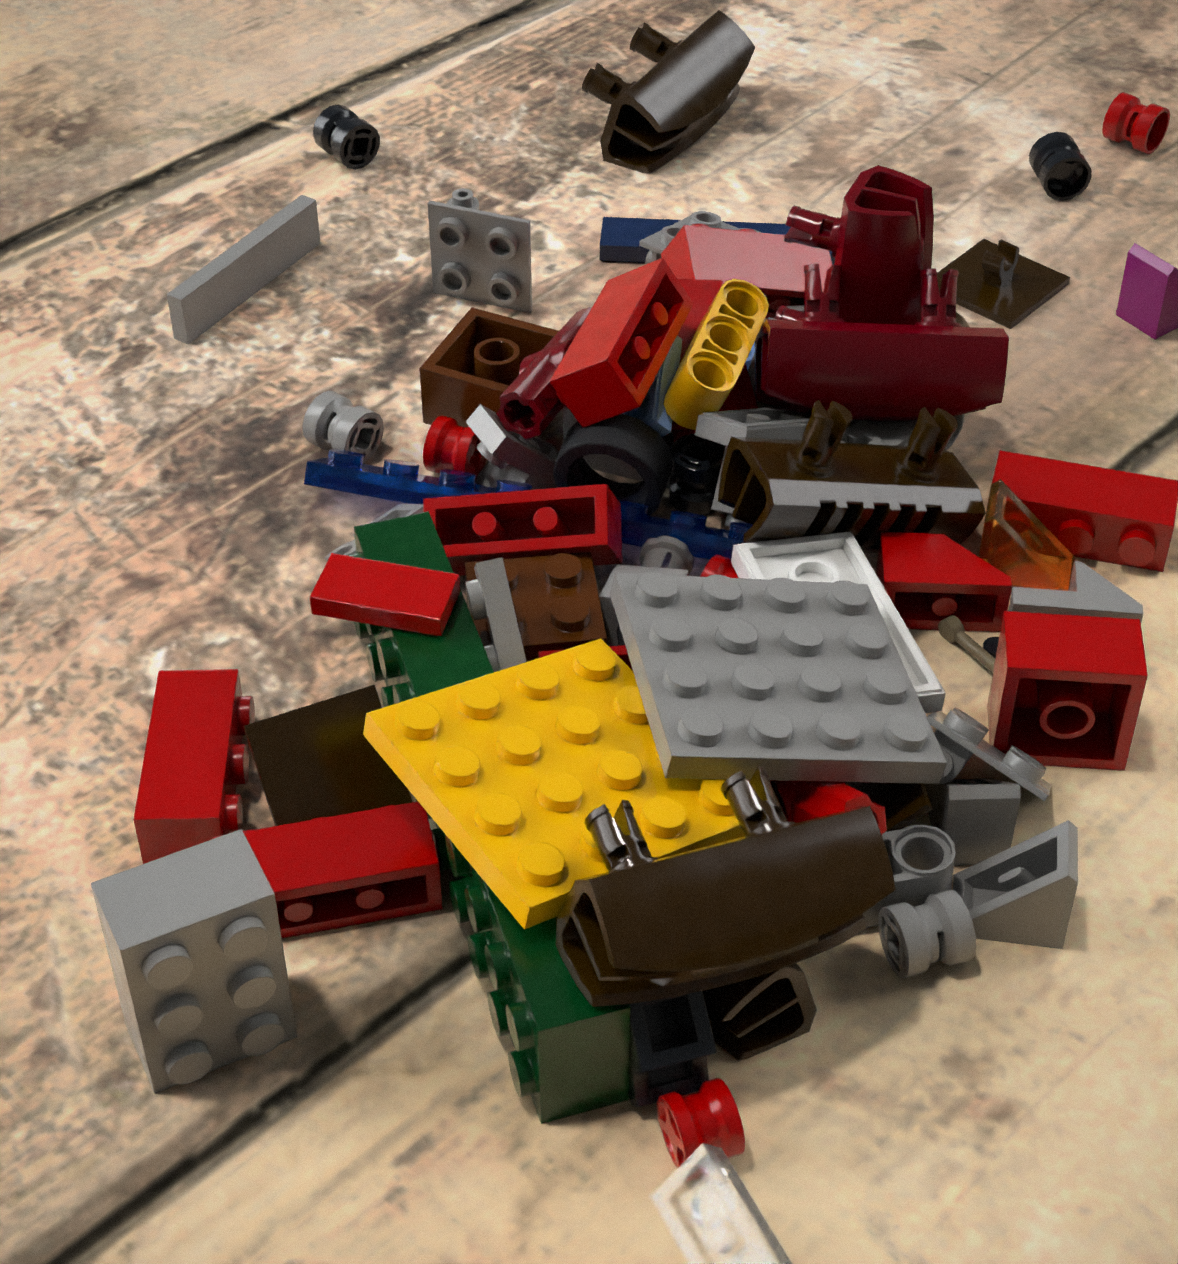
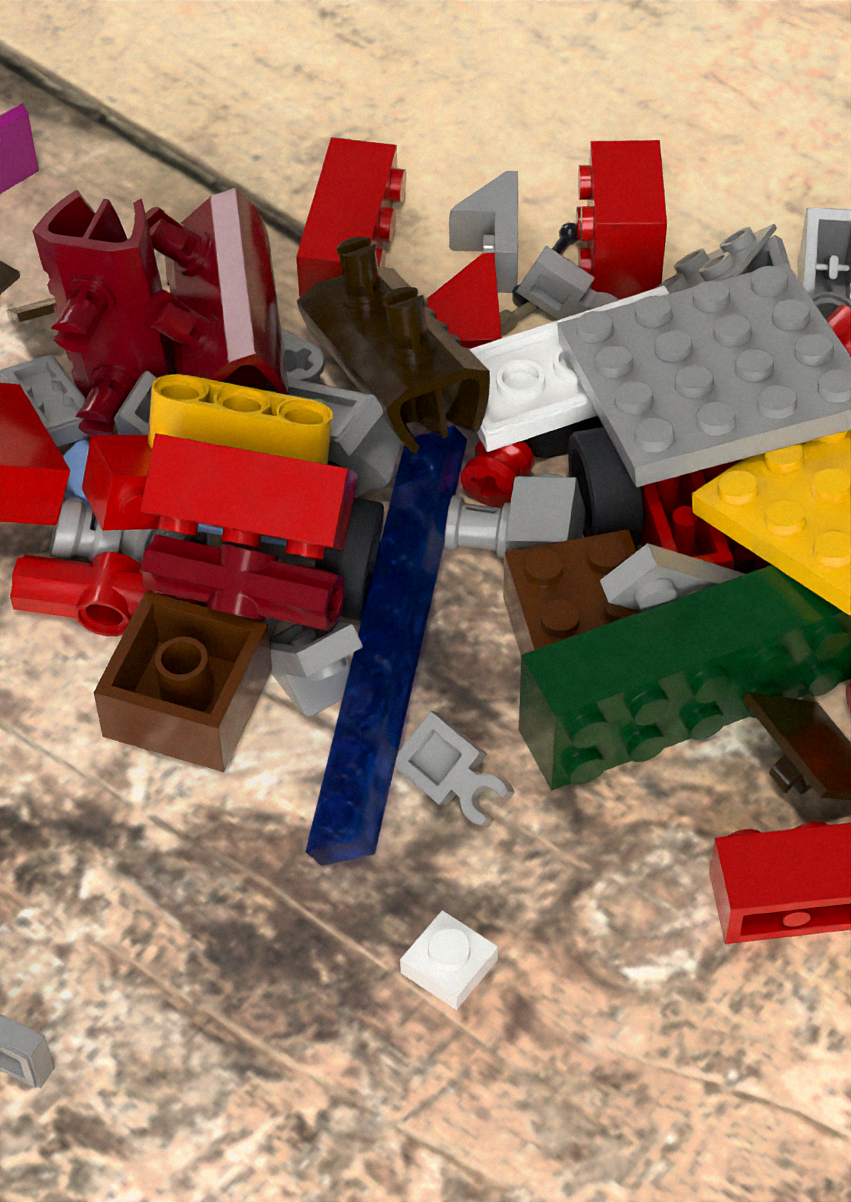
camera: 95 degrees left, 10 degrees up
light grey wheel [302,390,384,465] -> none
red tile [310,553,461,636] -> none
red wheel [423,415,487,483] -> none
red brick [423,484,623,576] -> none
clear orange slope [979,479,1076,592] -> none
none -> white plate [400,910,498,1010]
none -> light grey plate [516,246,619,320]

